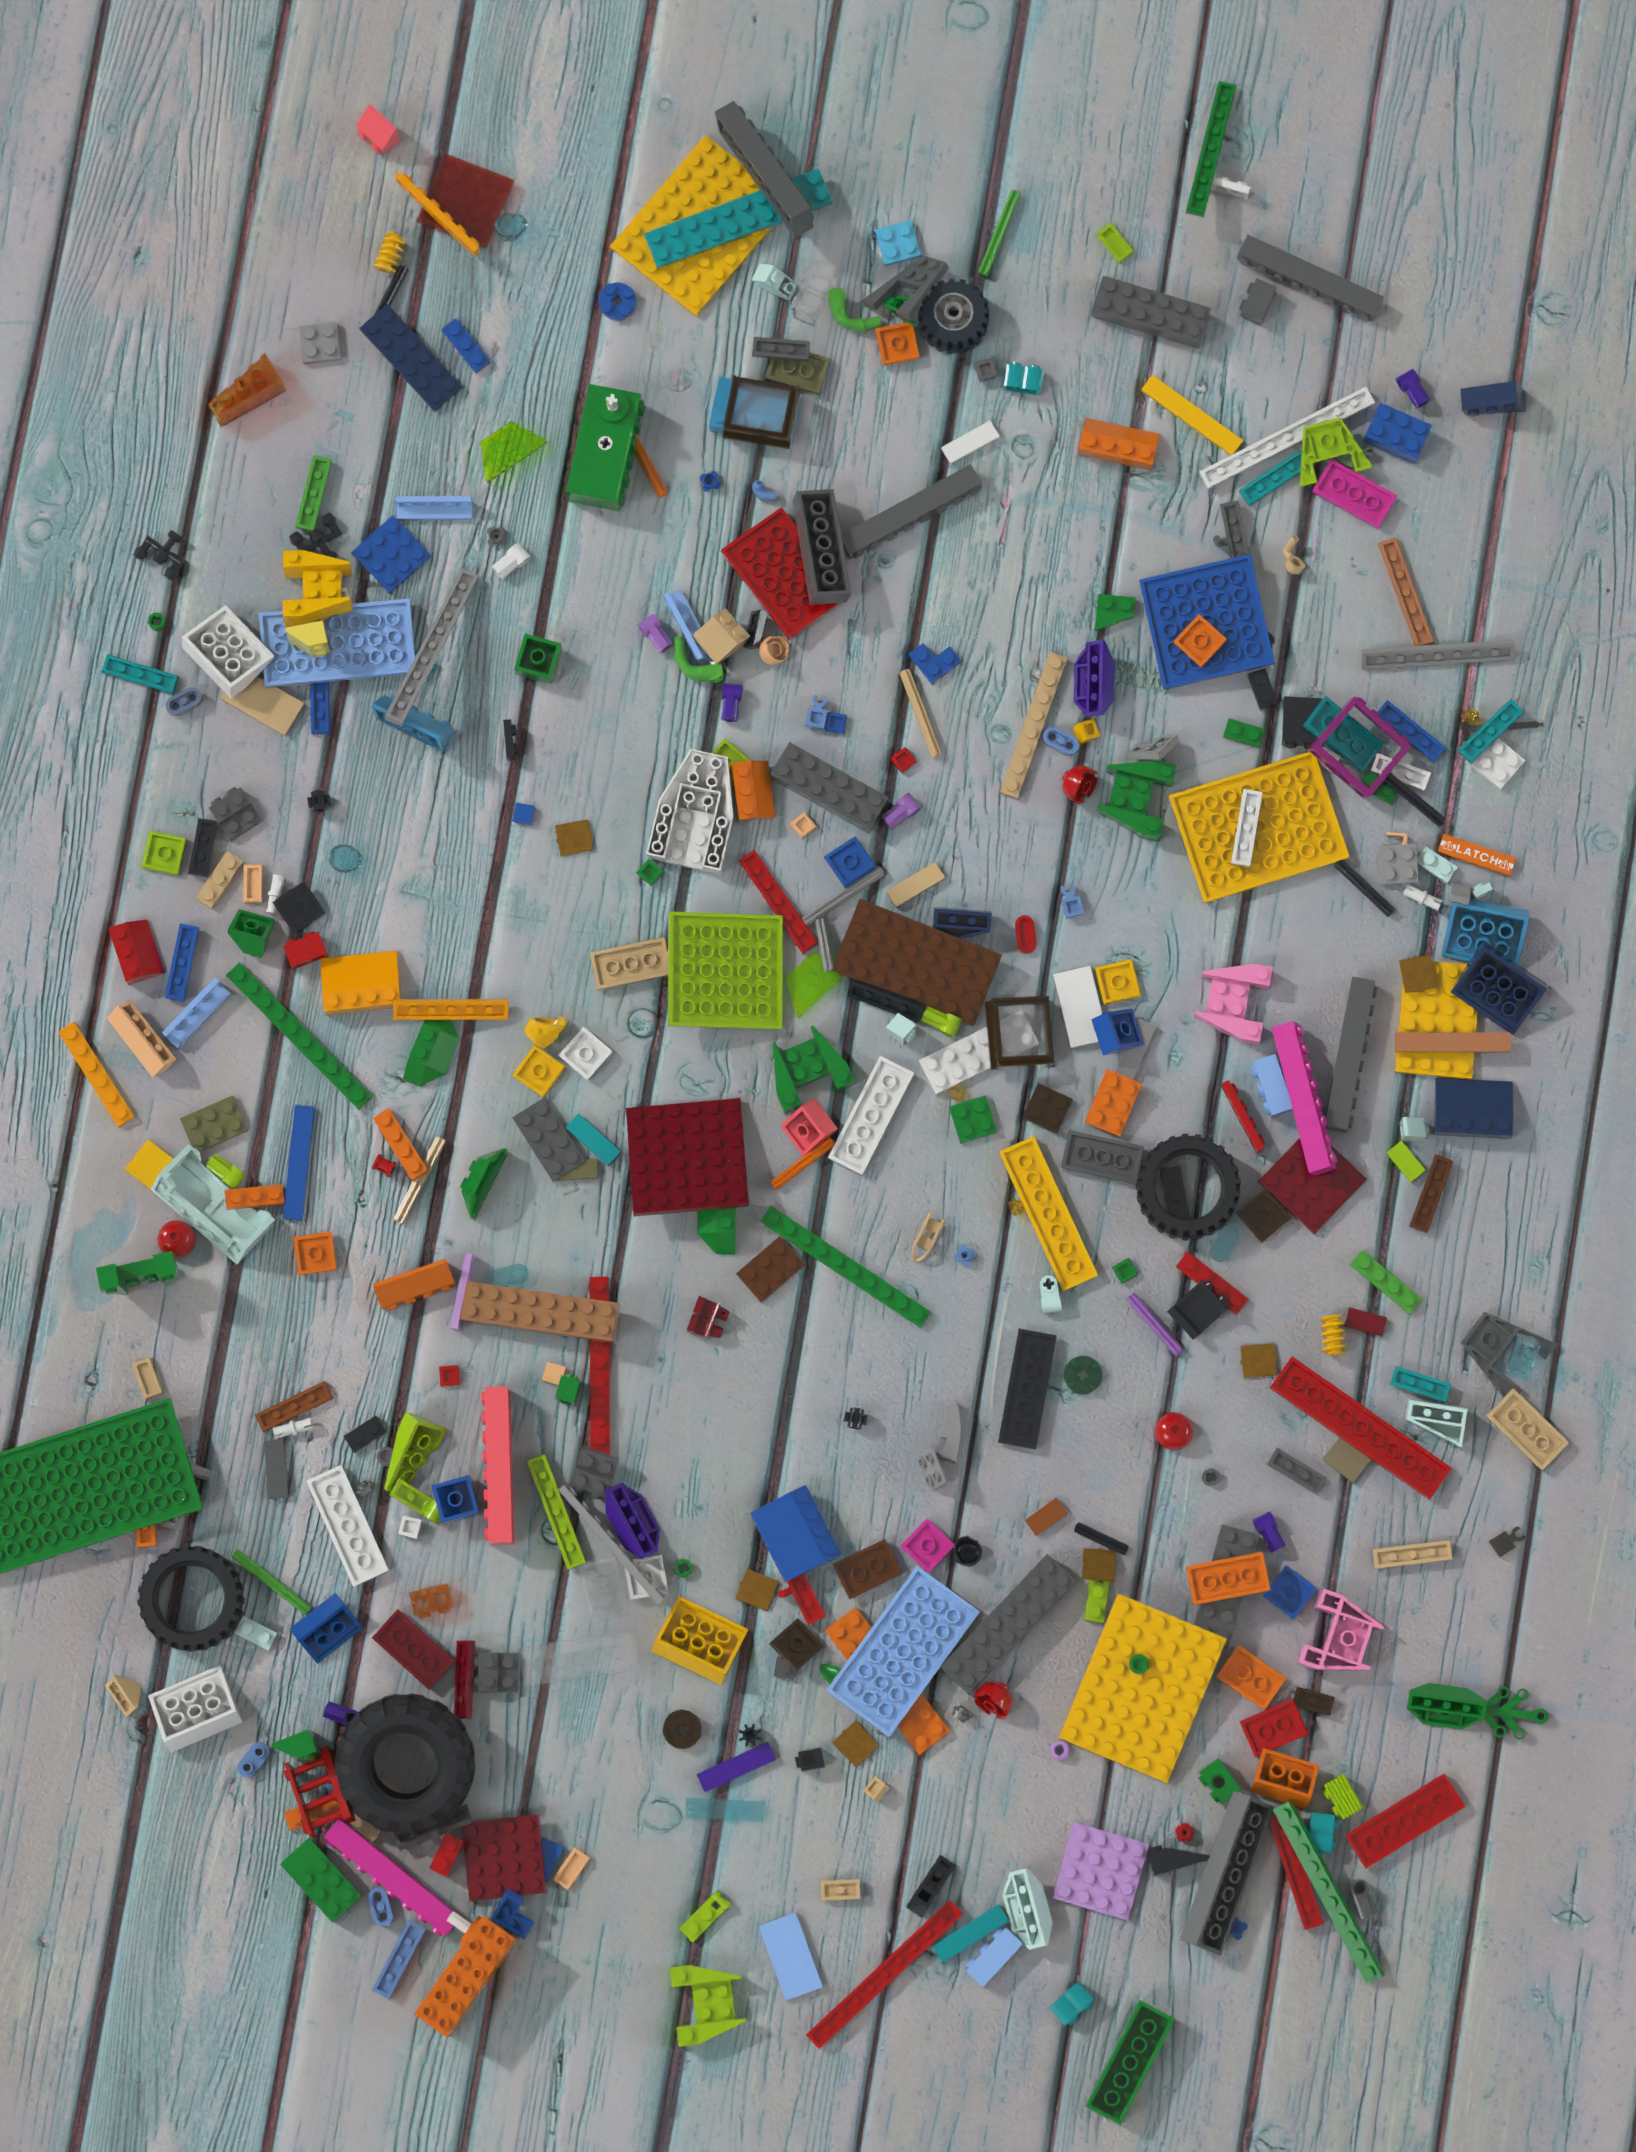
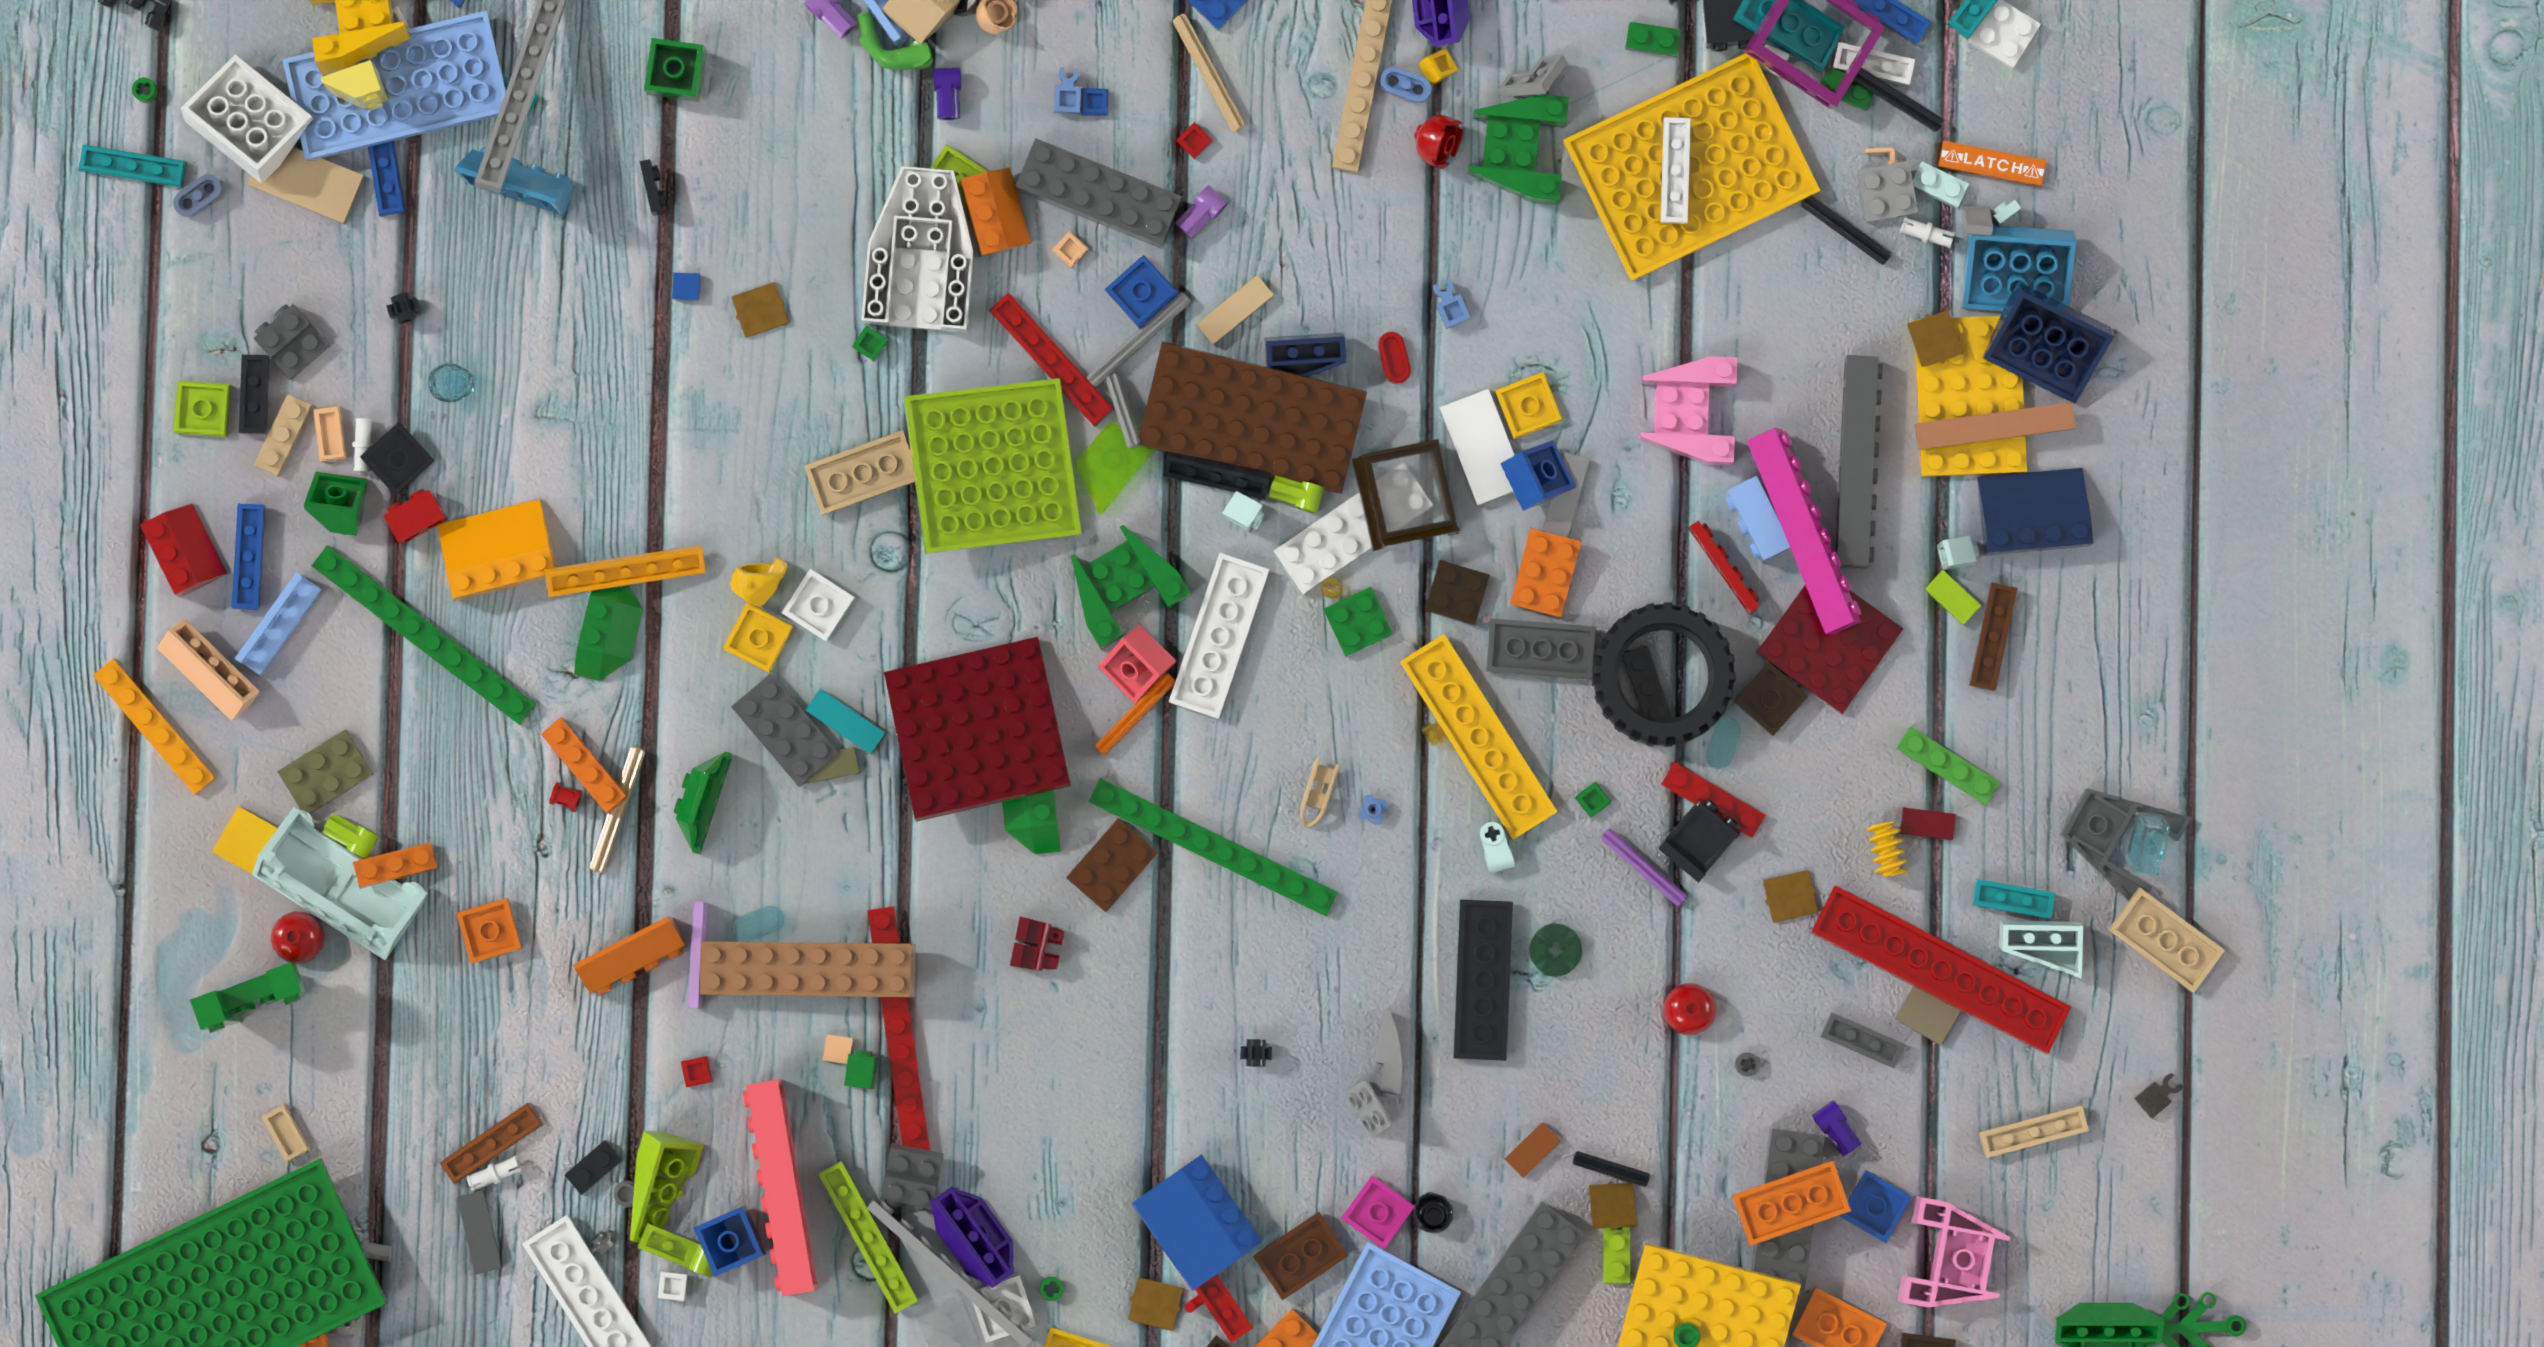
camera: 10 degrees left, 5 degrees up
blue tile [283,1105,315,1221] -> none

